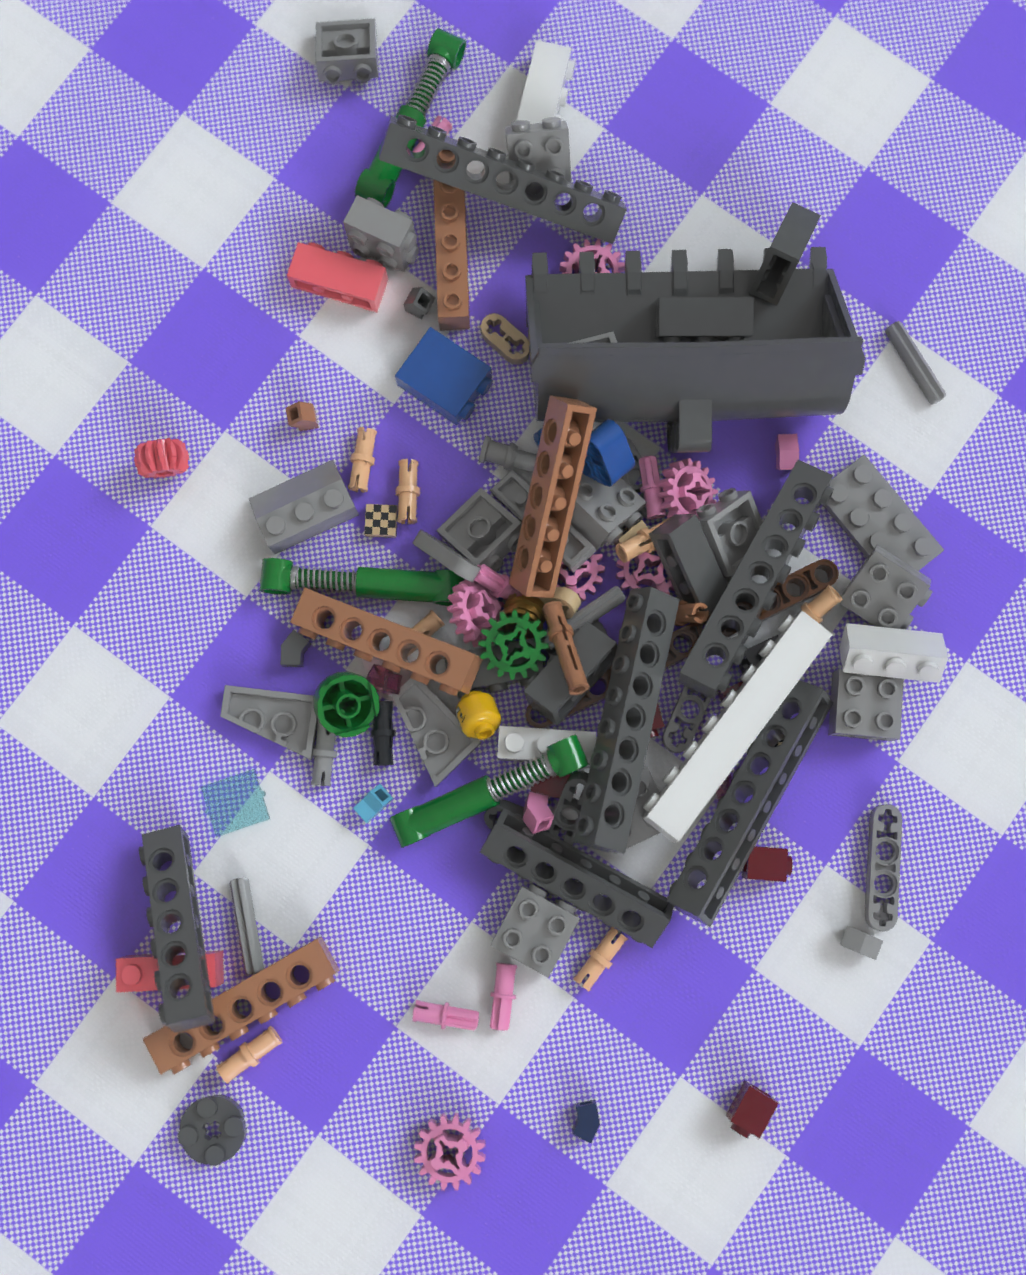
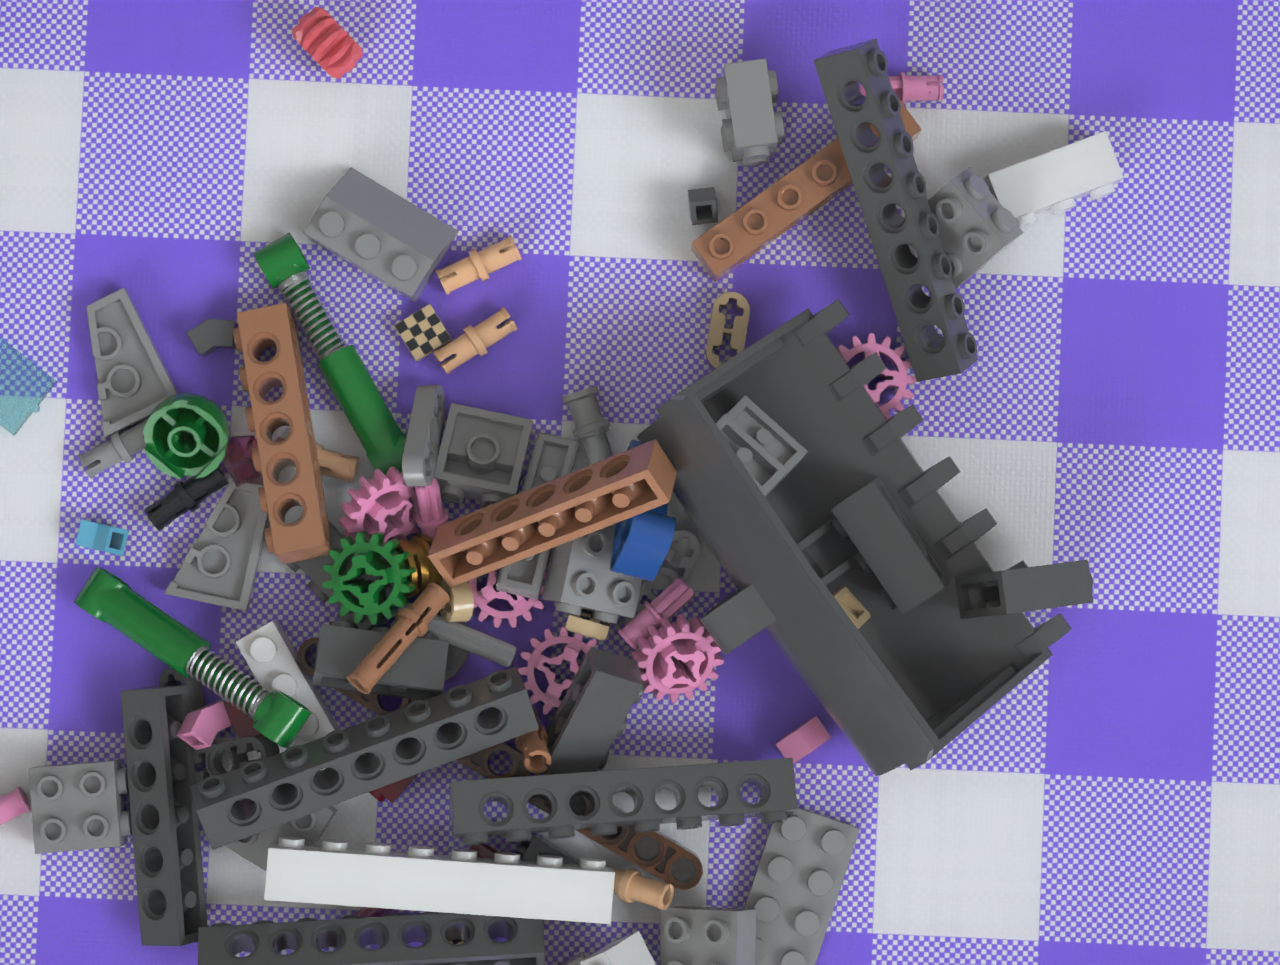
camera: 55 degrees right, 5 degrees up
coral brick [286,242,388,312] -> none
nougat piece [286,401,319,431] -> none
green piece [355,28,467,208] -> none
blue brick [395,327,493,426] -> none
yellow head [456,691,501,740] -> none
light nougat pin [573,927,628,992] -> none
light nougat pin [615,518,670,563] -> none
light grey beam [662,685,711,753] -> none
light grey plate [696,488,763,577] -> none
light grey axle [885,321,946,404] -> none

